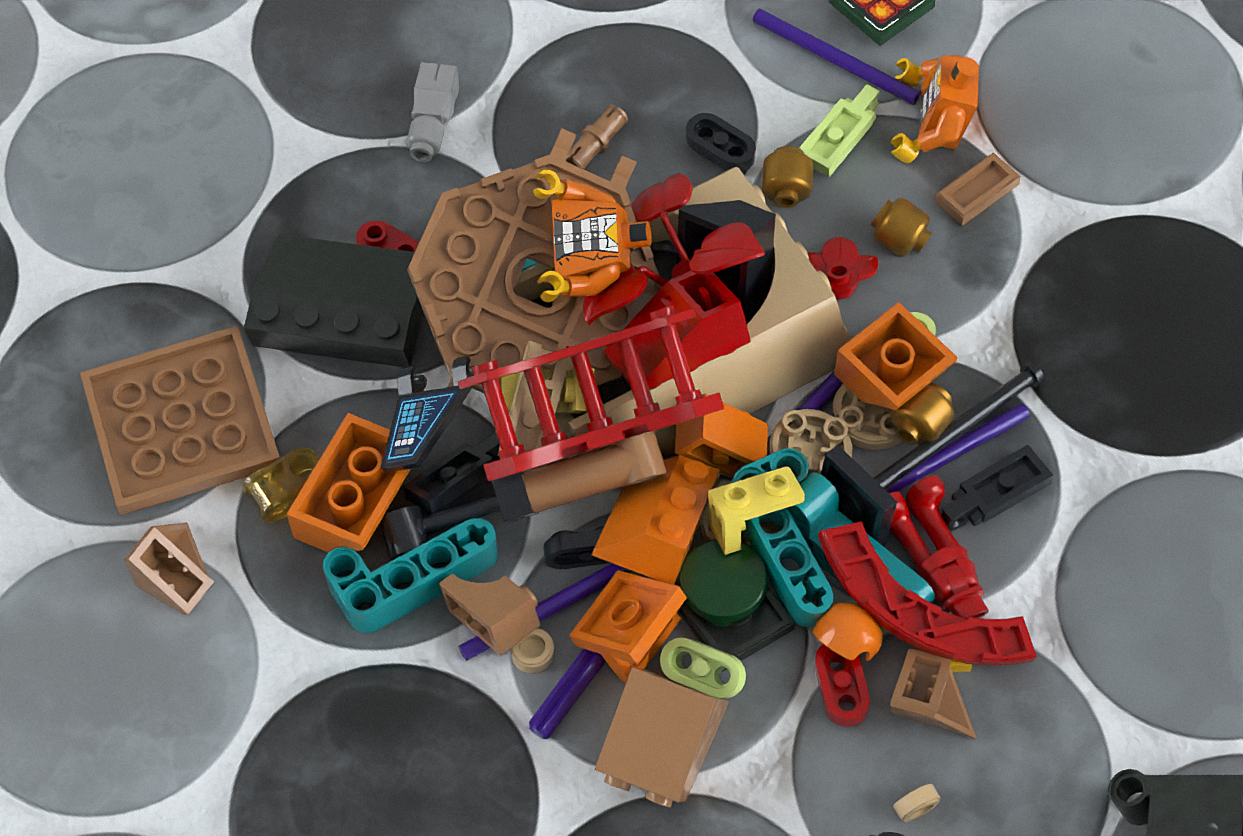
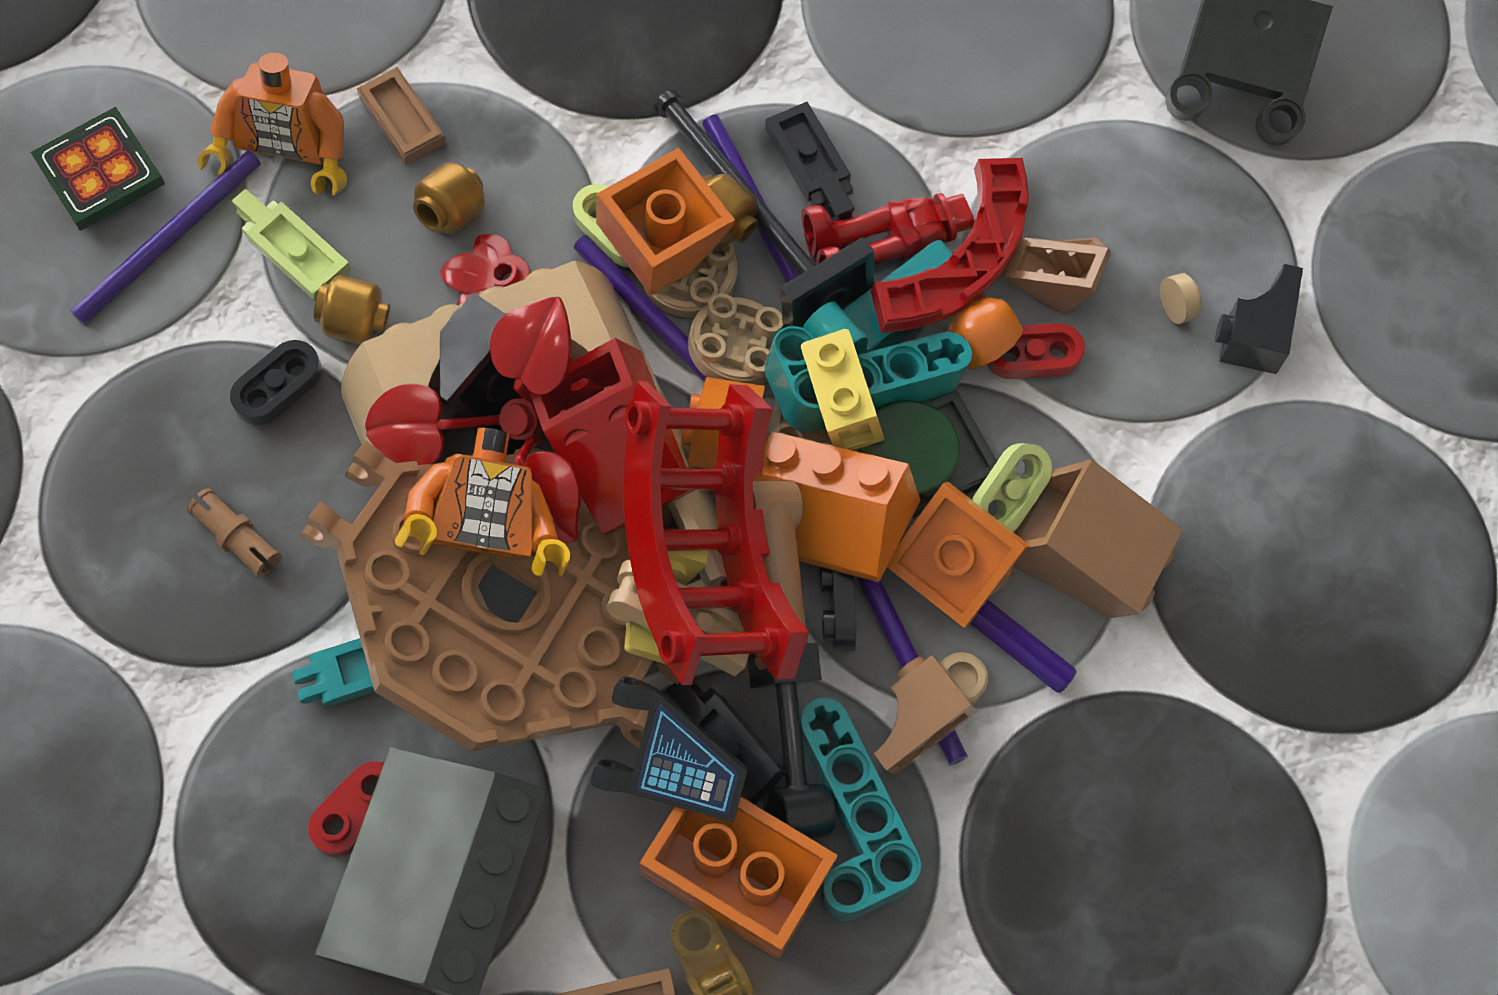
camera: 90 degrees left, 10 degrees up
light grey piece [407,62,460,162] -> none

